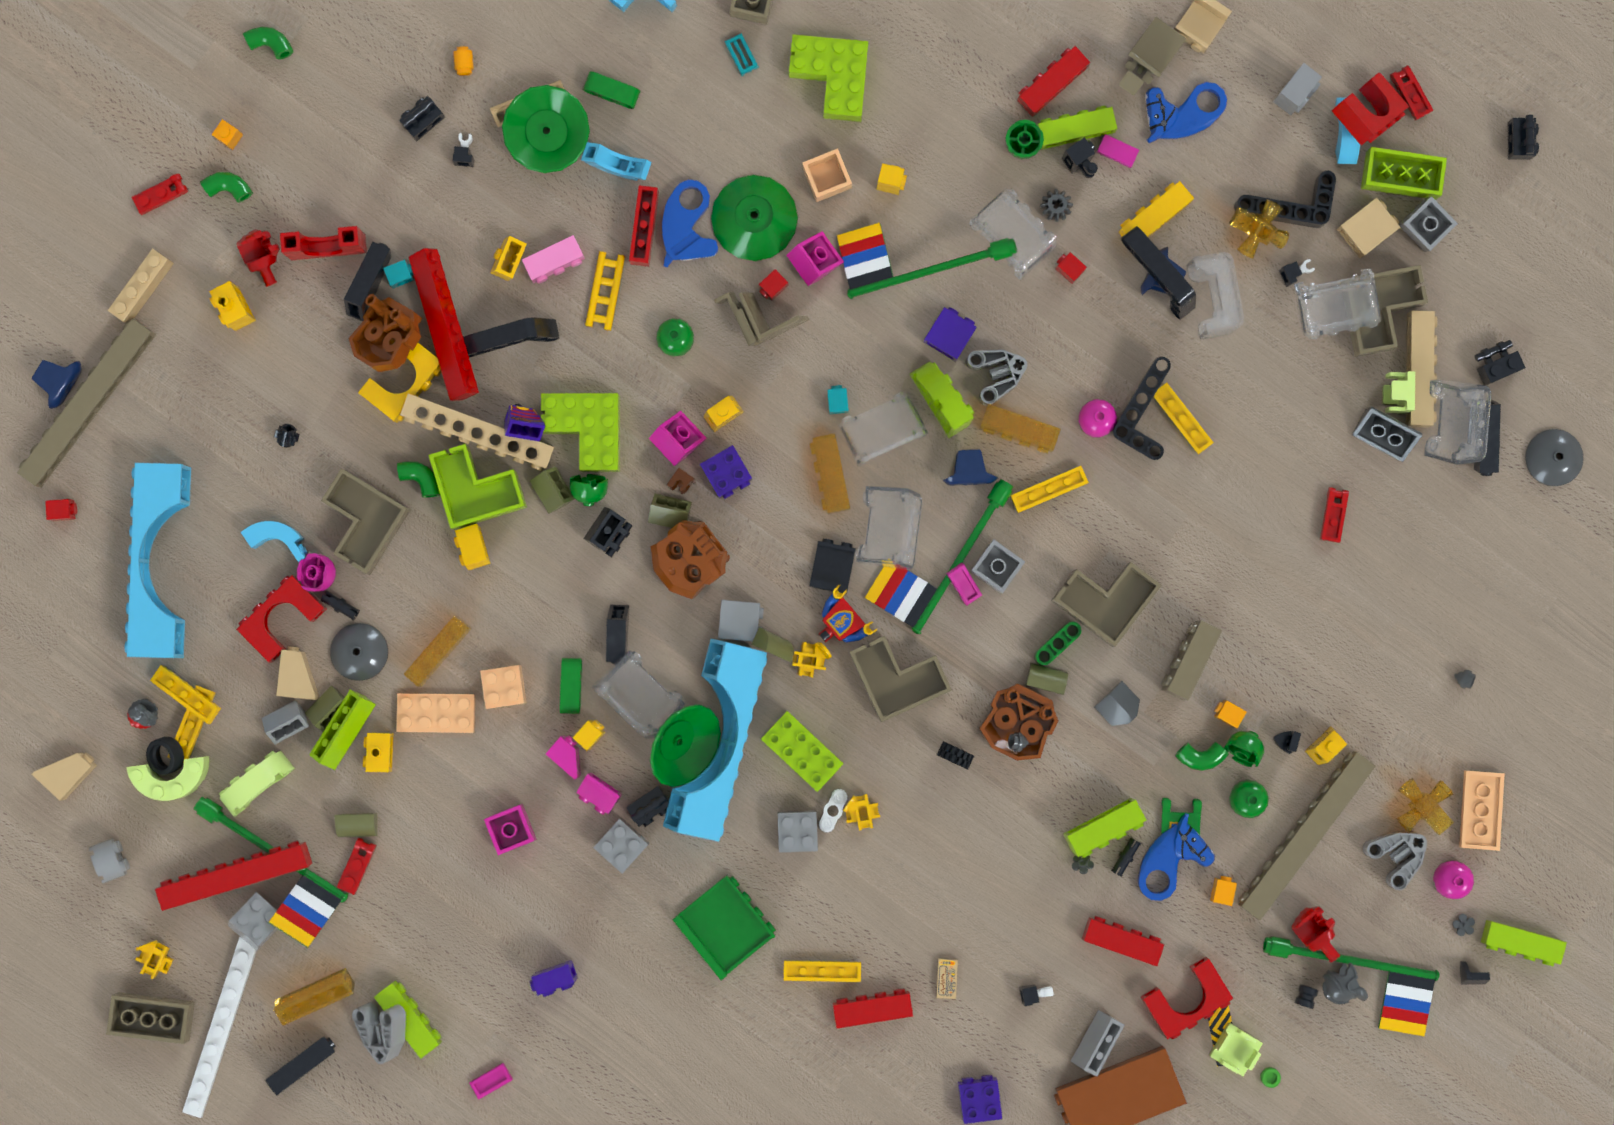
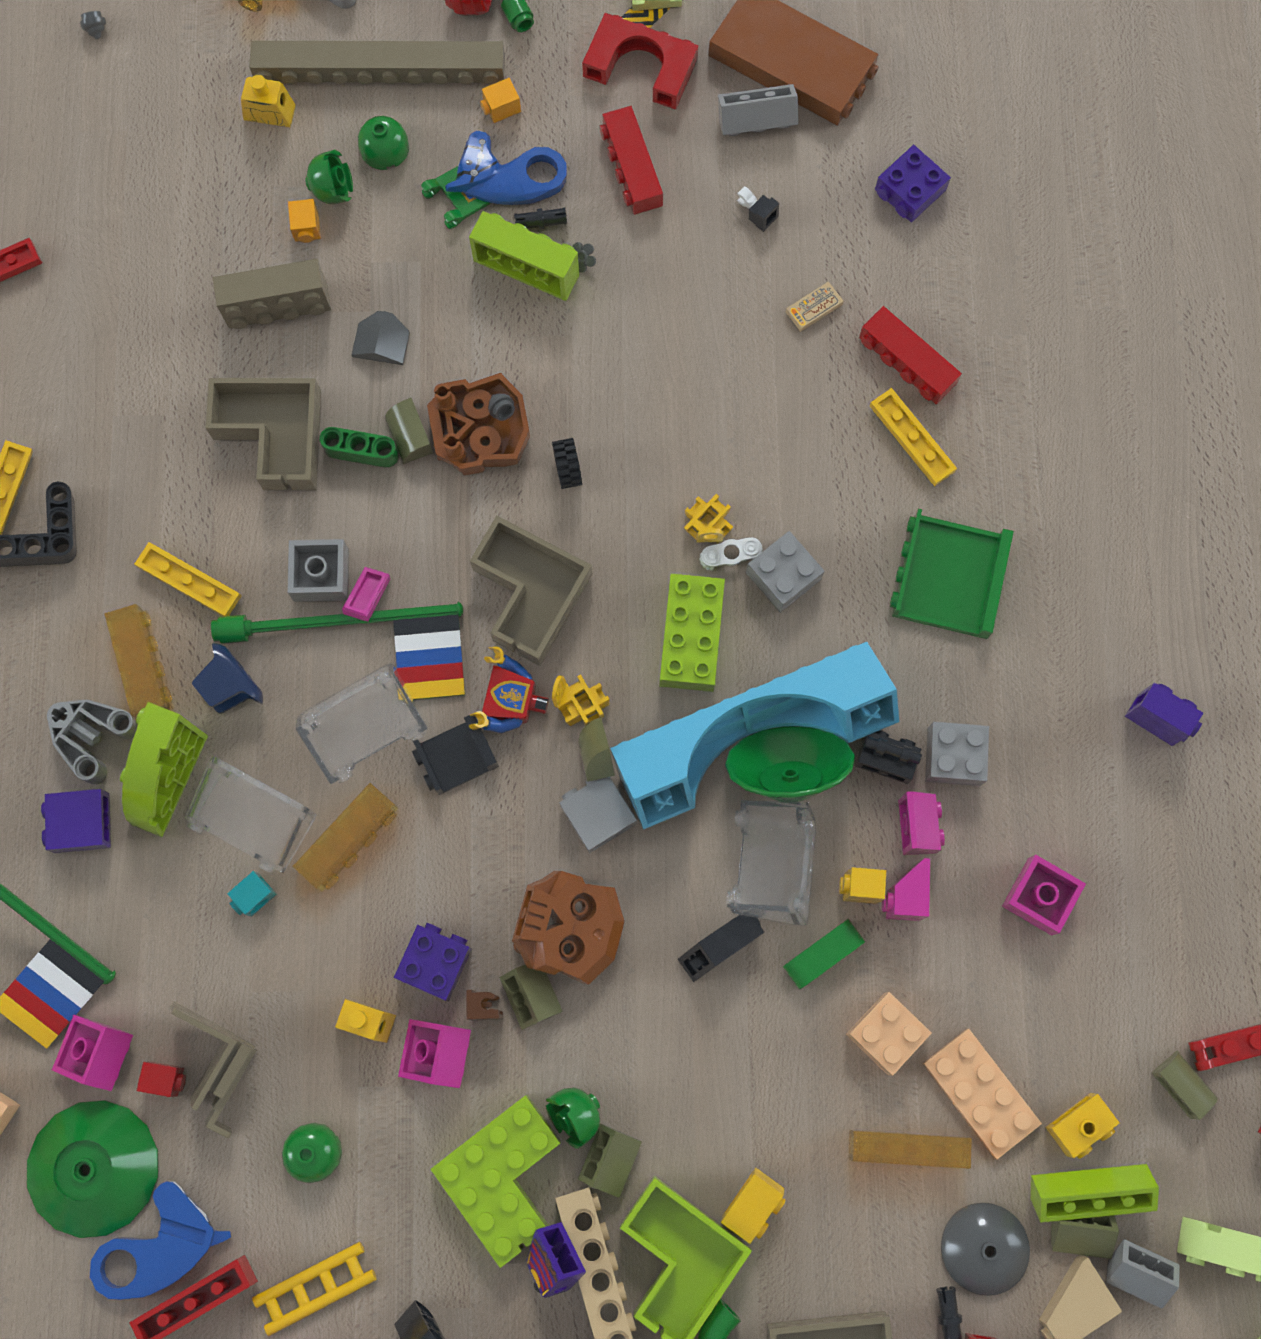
camera: 125 degrees left, 10 degrees down
black brick [583,507,633,558] -> none
dark pink cylinder [1078,399,1117,438] -> none
green cylinder [1175,742,1229,771] -> none
black tile [1273,731,1301,754] -> none

